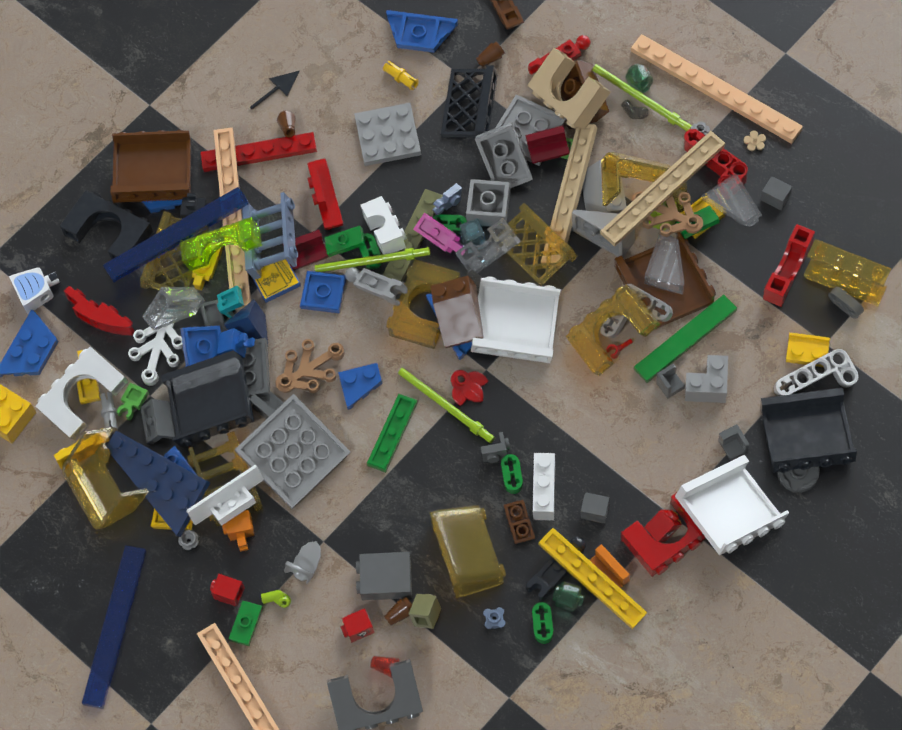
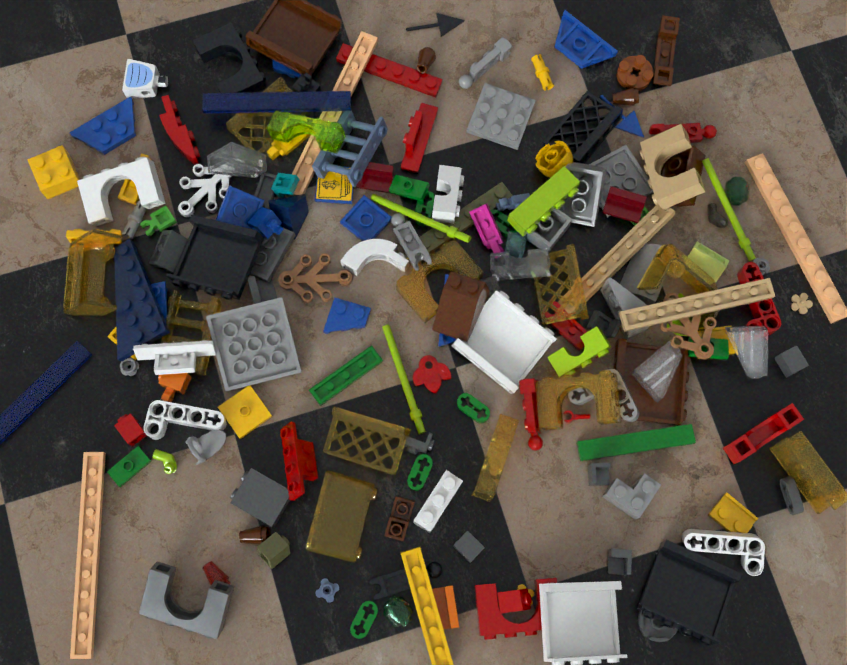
camera: 20 degrees right, 10 degrees up
red brick [340,608,375,643] -> none
none -> white beam [144,400,227,440]
none -> yellow plate [218,385,273,439]
none -> red bracket [280,421,318,501]
none -> clear yellow fence [323,406,411,475]
none -> white arch [341,239,409,276]
none -> green beam [457,393,490,423]
none -> light grey plate [459,37,513,89]
none -> clear yellow arch [472,414,519,502]
none -> lime brick [507,166,580,236]
none -> red plate [519,378,543,451]
none -> yellow cylinder [535,141,573,178]
none -> red plate [541,301,598,358]
none -> lime arch [547,326,612,378]
none -> dark grey bracket [587,310,621,338]
none -> blue piece [600,95,644,138]
none -> dark orange plate [616,55,653,91]
none -> yellowish green panel [683,241,729,284]

